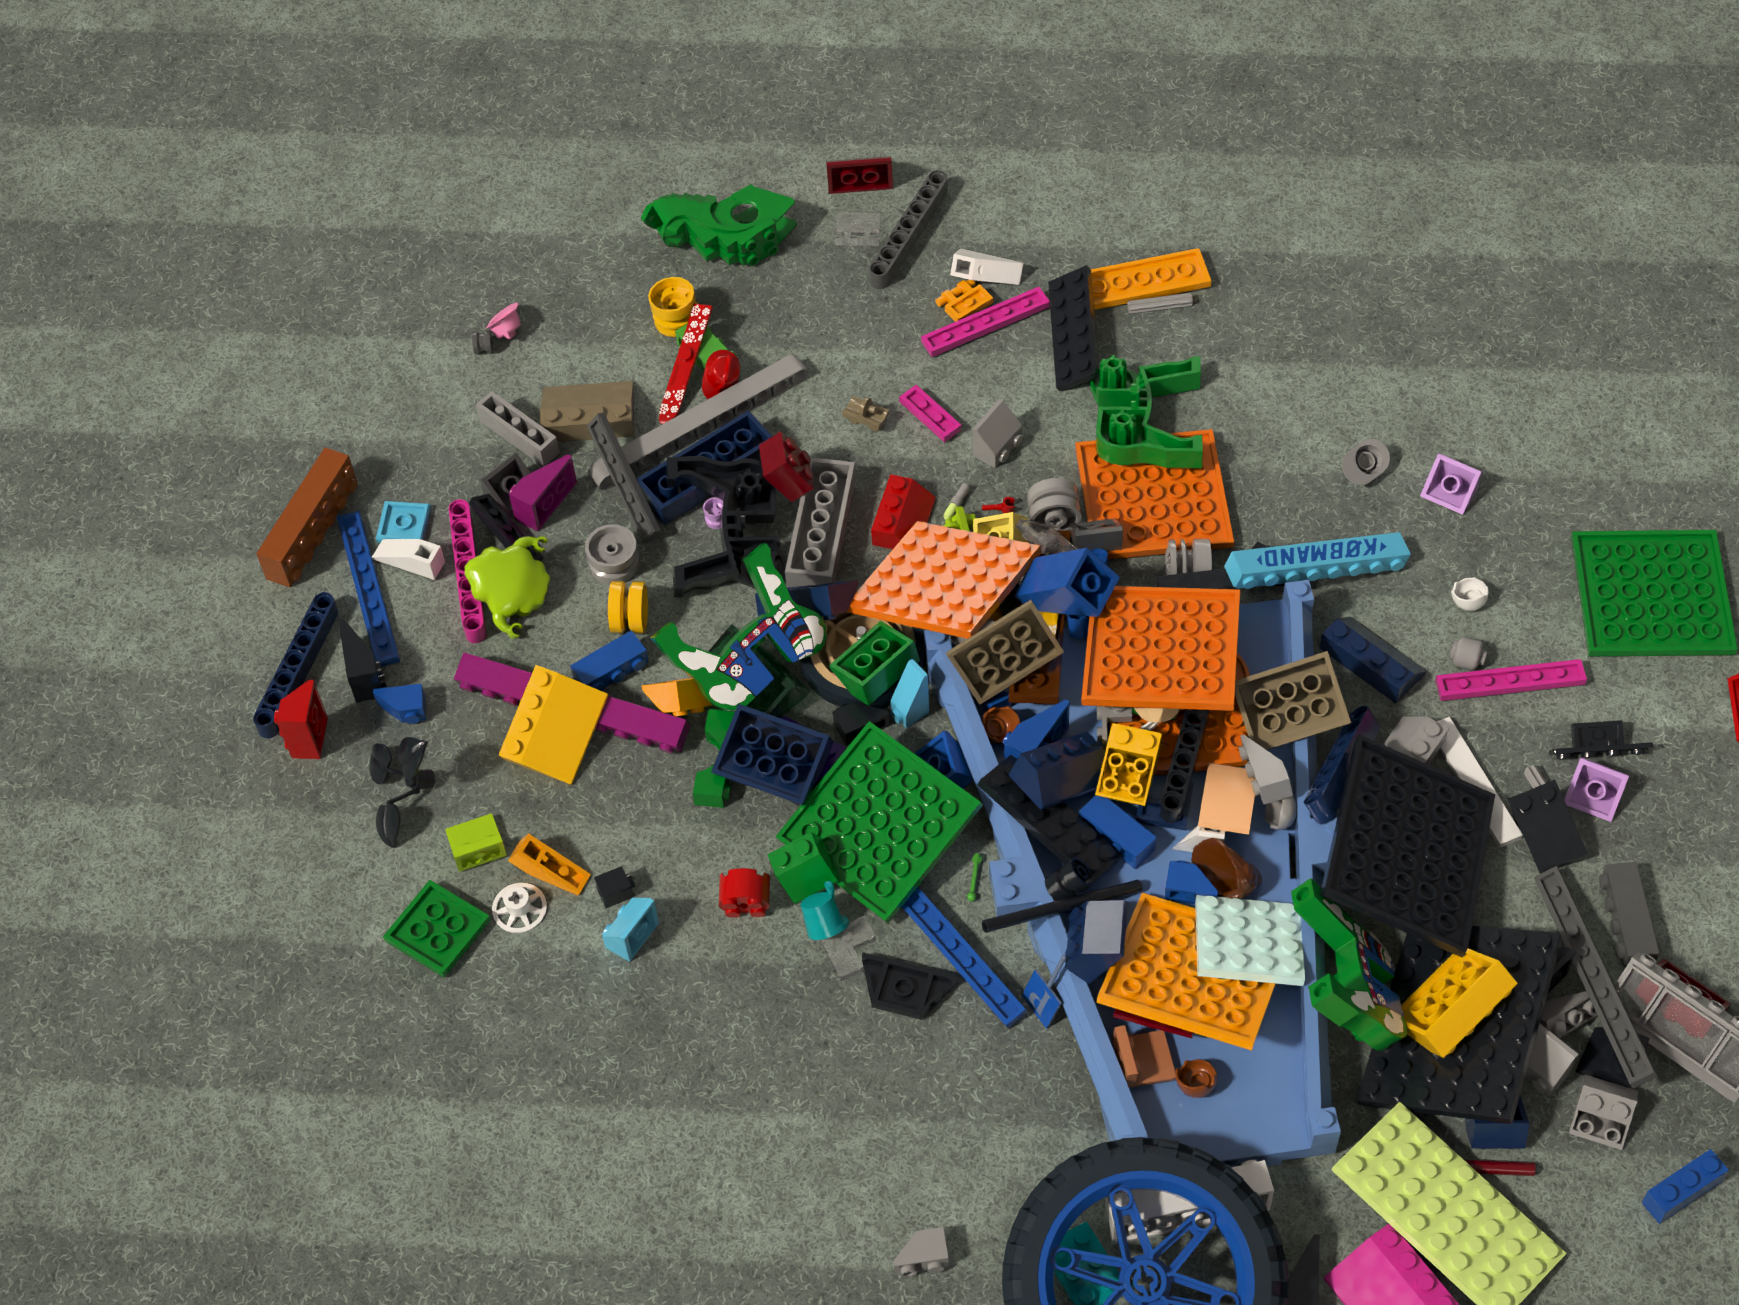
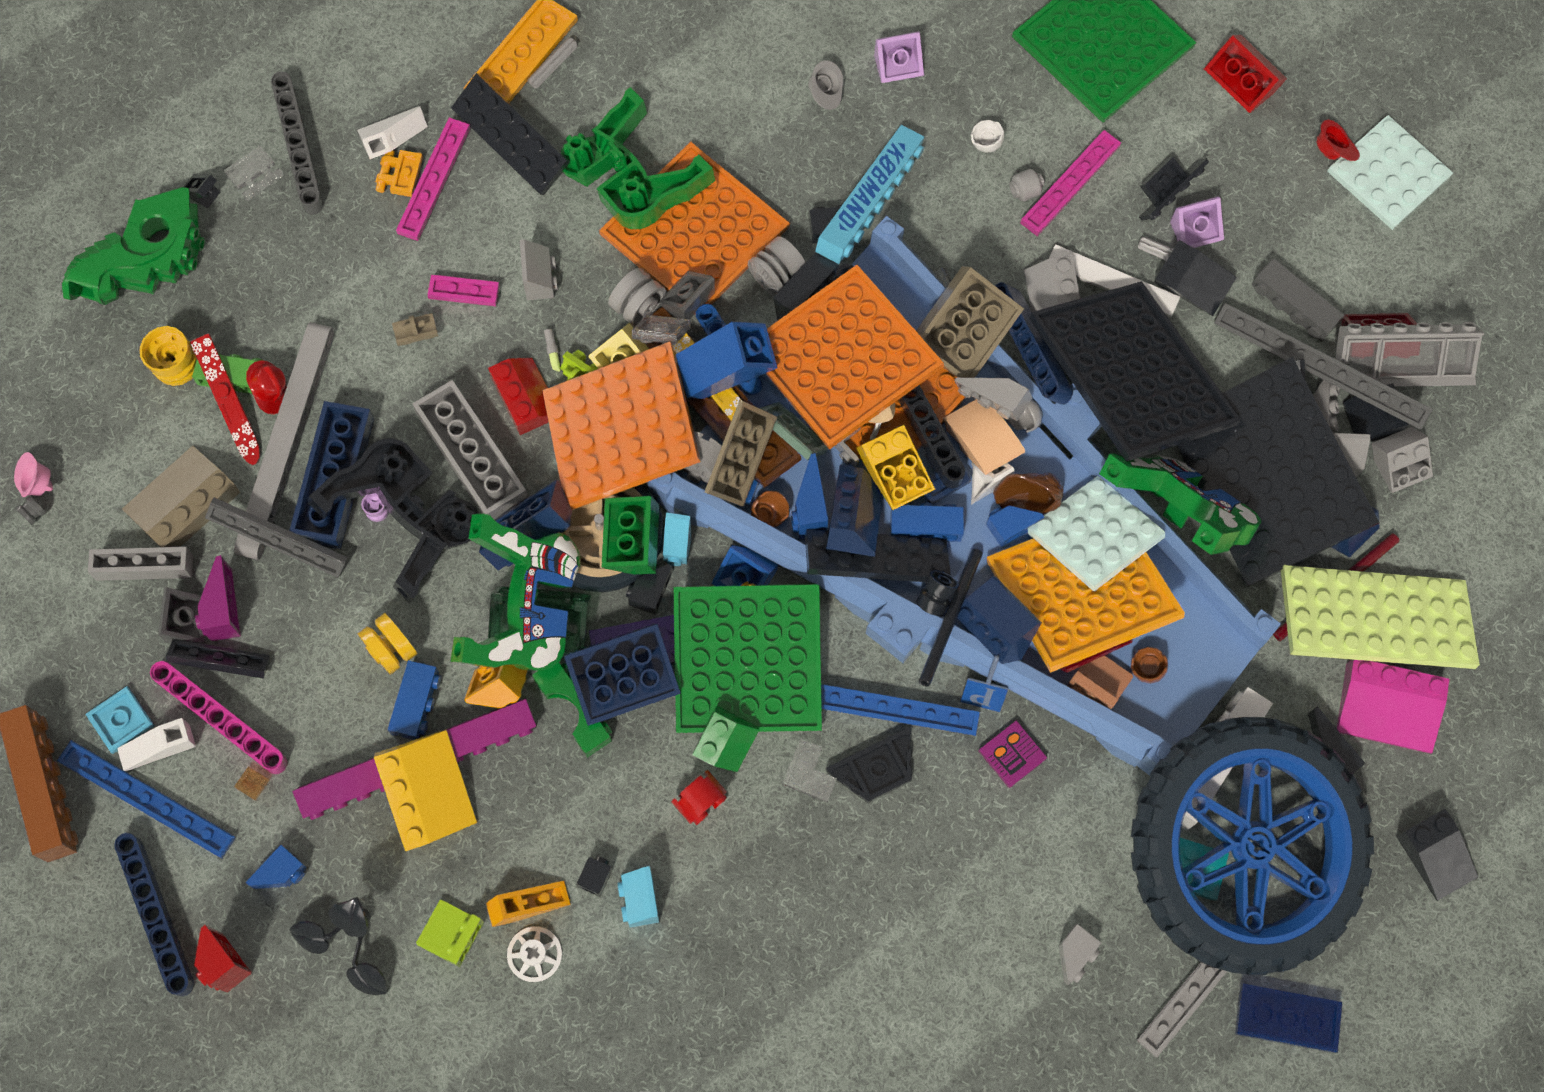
camera: 50 degrees left, 15 degrees up
black slope [338,618,387,703] -> none
green plate [383,880,491,978] -> none
lime piece [465,536,551,639] -> none
light grey wheel [585,524,640,585] -> none
dark red brick [759,431,814,502] -> none
teal hat [800,881,849,940] -> none
dark red slope [826,156,893,194] -> none
bright green hinge [967,853,982,902] -> none
red hand [982,497,1015,514] -> none
dark blue slope [1319,617,1427,704] -> none
yellow slope [1401,949,1518,1058] -> none
blue brick [1642,1149,1729,1224] -> none
none -> black slope [184,174,221,208]
none -> clear orange tile [234,766,270,801]
none -> sand green tile [759,402,829,460]
none -> magenta tile [978,721,1047,789]

